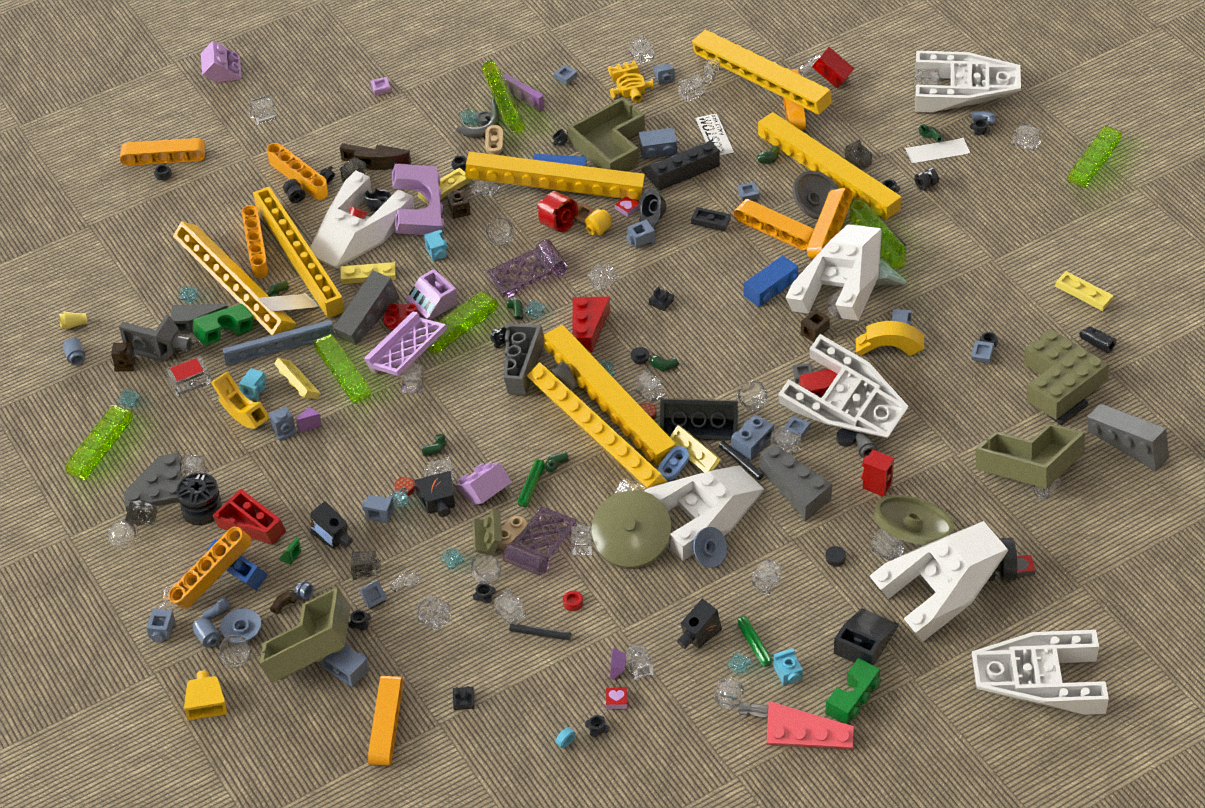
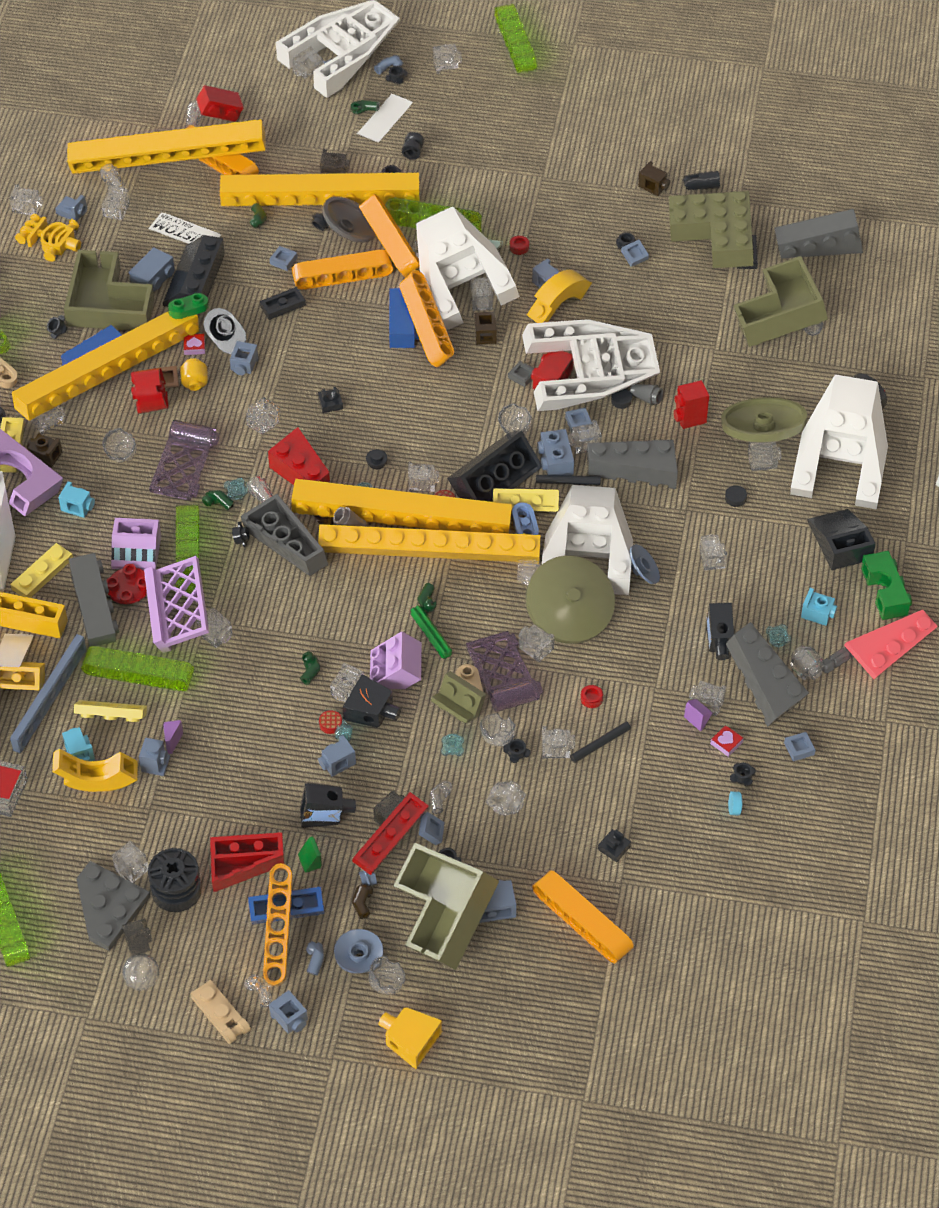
camera: 50 degrees left, 5 degrees up
sand blue brick [193,617,221,647] -> none
dark green arm [650,356,679,371] -> none
green axle [737,616,772,667] -> none
light yellow plate [1055,271,1113,311] -> none
none -> green plate [168,293,209,319]
none -> tan plate [191,980,251,1044]
none -> clear cone [246,476,273,503]
none -> red plate [352,792,429,875]
none -> light orange beam [399,270,454,367]
none -> red tile [509,236,529,255]
none -> dark brown brick [638,161,670,196]
none -> dark grey wedge [726,622,809,727]
none -> sand blue plate [784,732,815,761]

